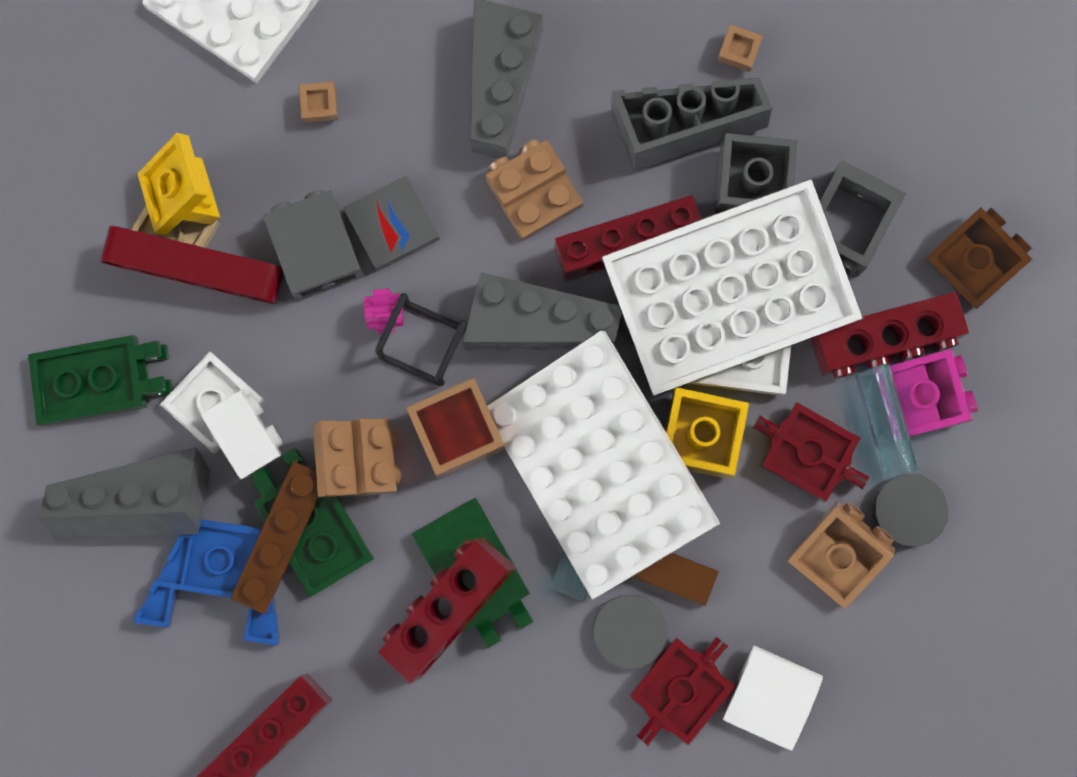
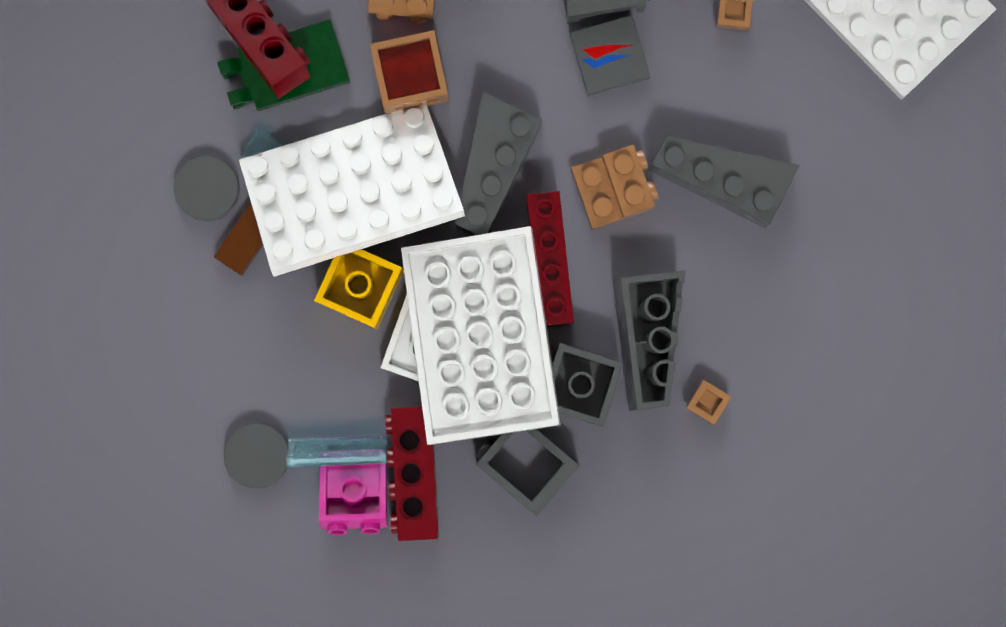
camera: 105 degrees right, 5 degrees up
dark pink gear [364,288,404,334] -> none
black piece [375,293,468,386] -> none
dark red plate [629,636,735,746] -> none
white slope [723,645,823,751] -> none
dark red plate [752,402,870,502] -> none
medium nougat plate [788,501,895,609] -> none
reddish brown plate [926,207,1032,310] -> none

